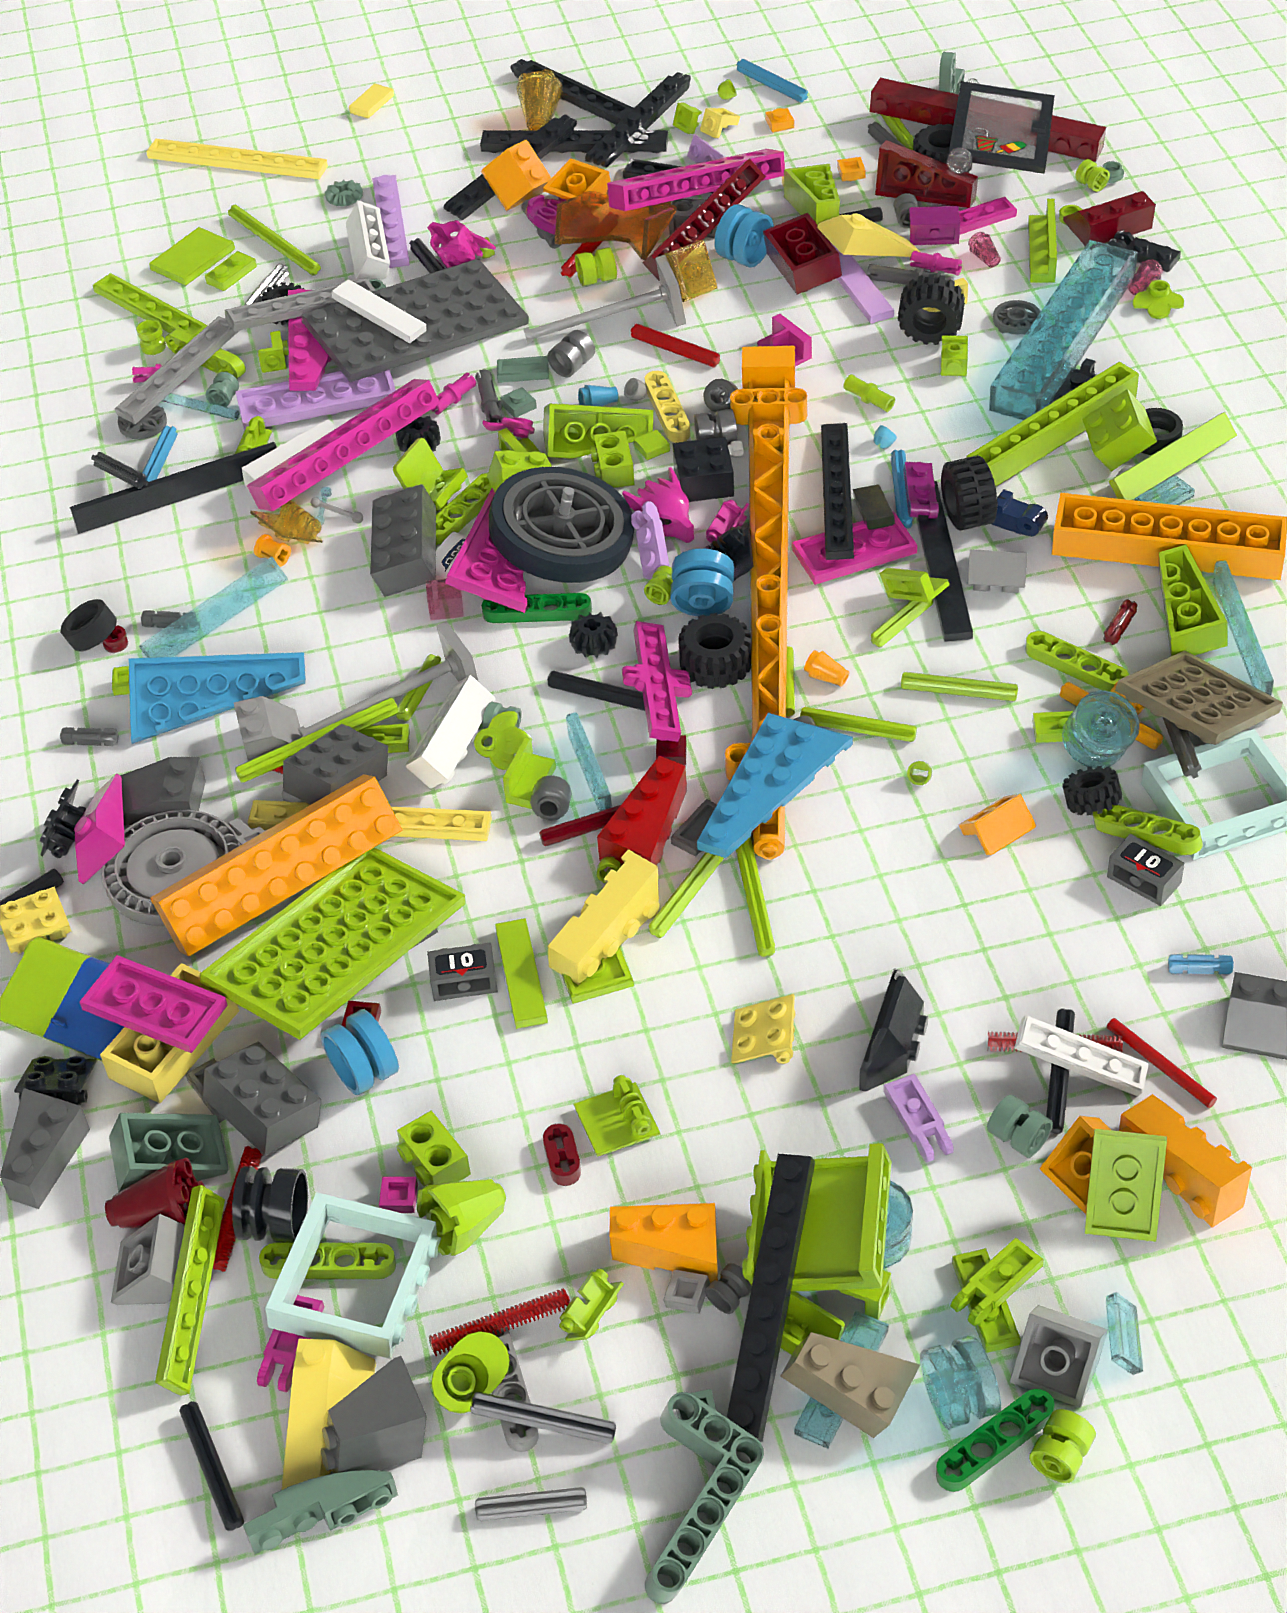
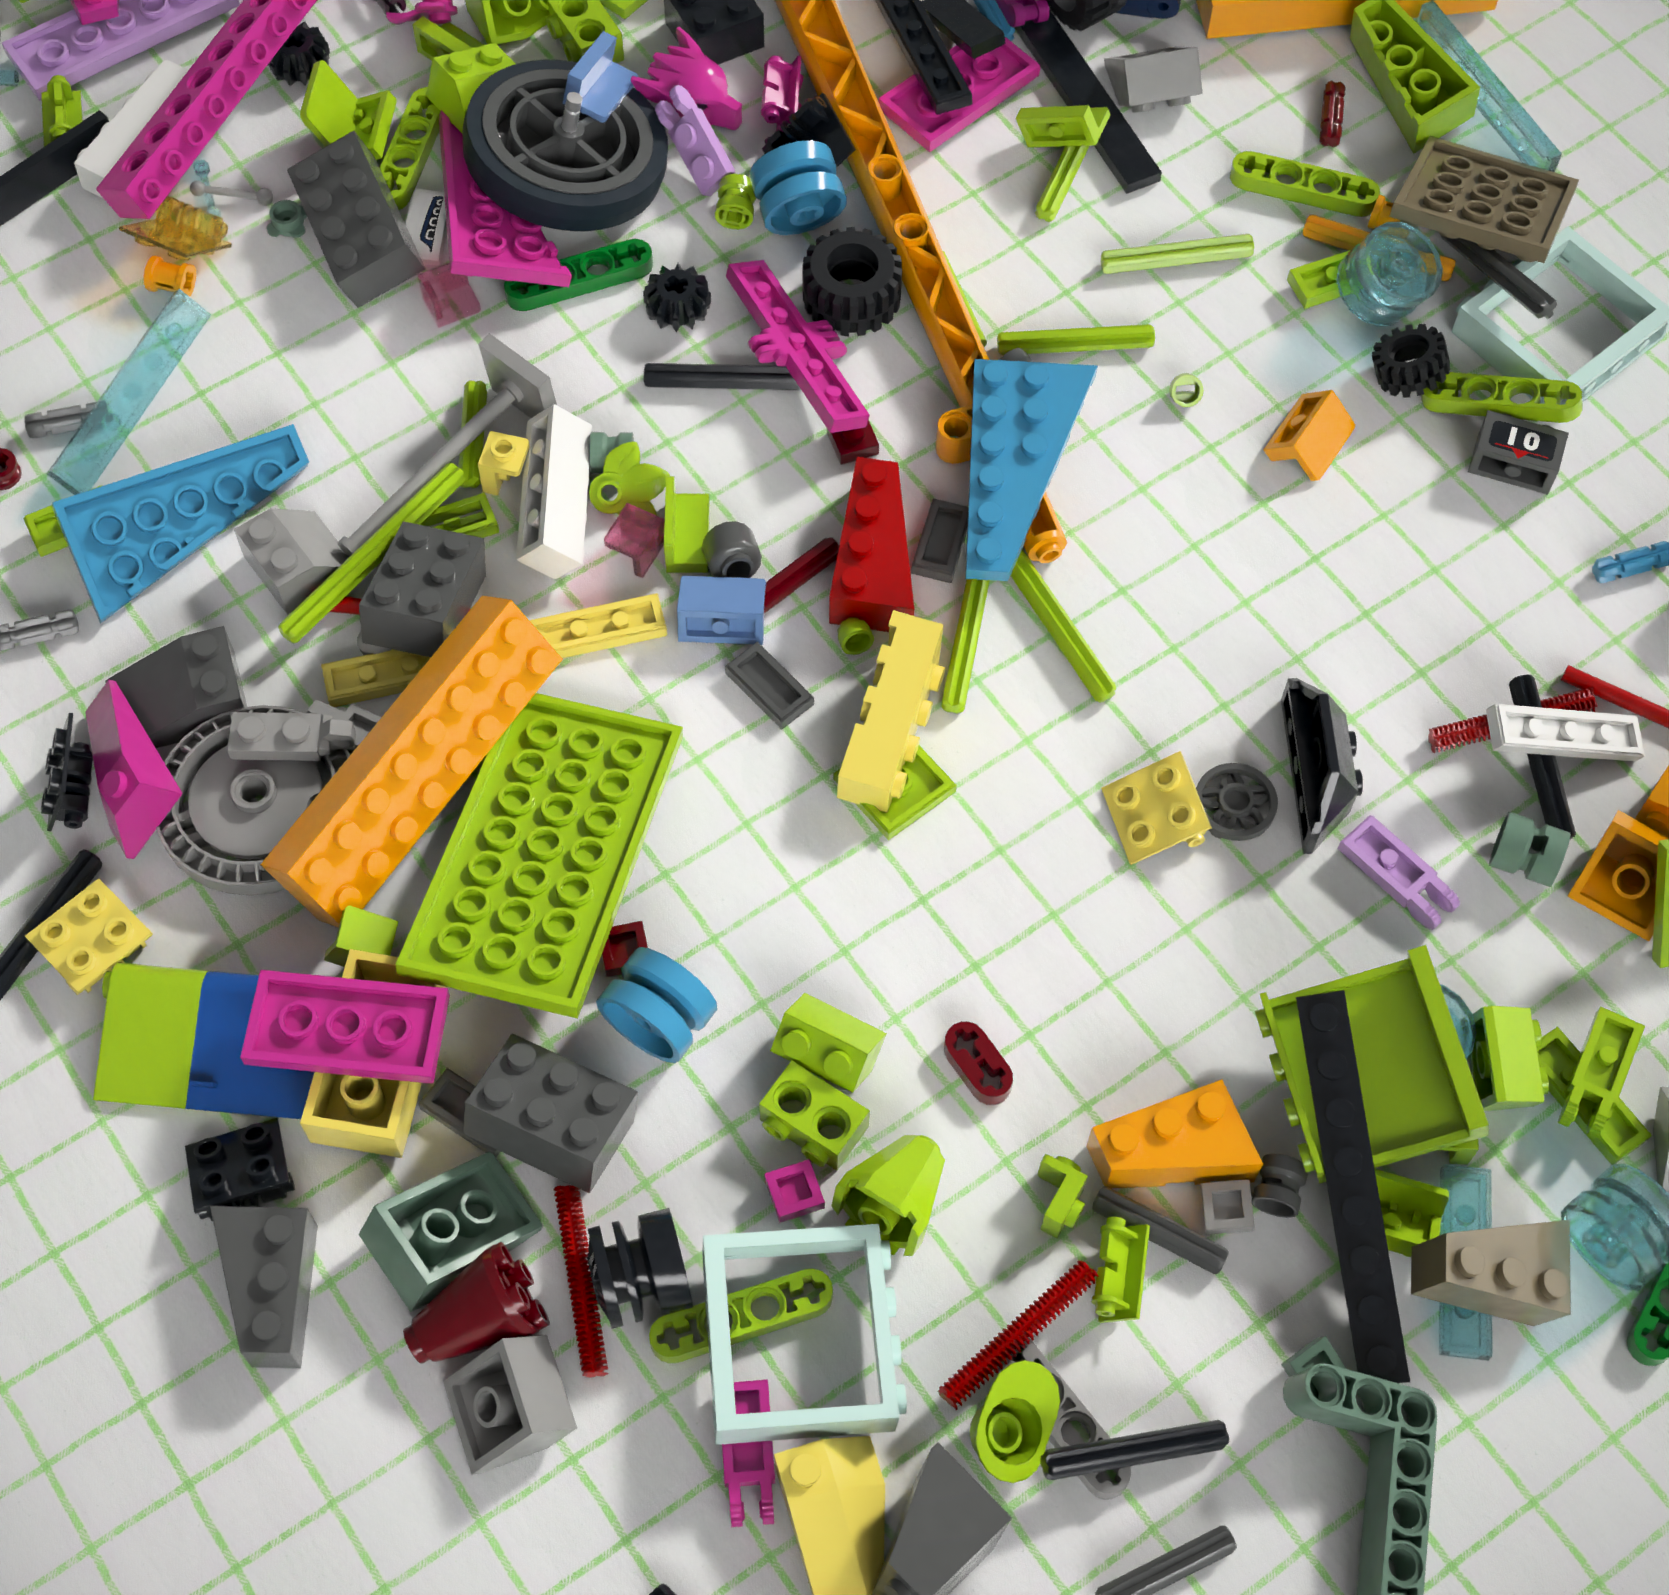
camera: 25 degrees left, 15 degrees up
lime tile [155,1185,225,1396] -> none
dark grey brick [427,943,498,1001] -> none
lime tile [495,918,548,1029] -> none
clear light blue tile [566,712,612,811] -> none
lime hinge [573,1075,661,1157] -> none
light orange cone [804,650,850,687] -> none
none -> light grey hinge [227,712,356,761]
none -> sand green plate [266,200,307,238]
none -> lime panel [324,906,399,967]
none -> light yellow bracket [478,431,530,496]
none -> medium blue panel [563,31,638,123]
none -> clear pink panel [604,503,664,578]
none -> medium blue panel [677,576,766,645]
none -> dark grey tile [725,642,814,730]
none -> lime brick [770,993,887,1093]
none -> lime bracket [1037,1154,1088,1239]
none -> dark grey axle [1092,1186,1229,1274]
none -> dark grey wheel [1196,763,1278,841]
none -> lime slope [1465,1006,1549,1111]

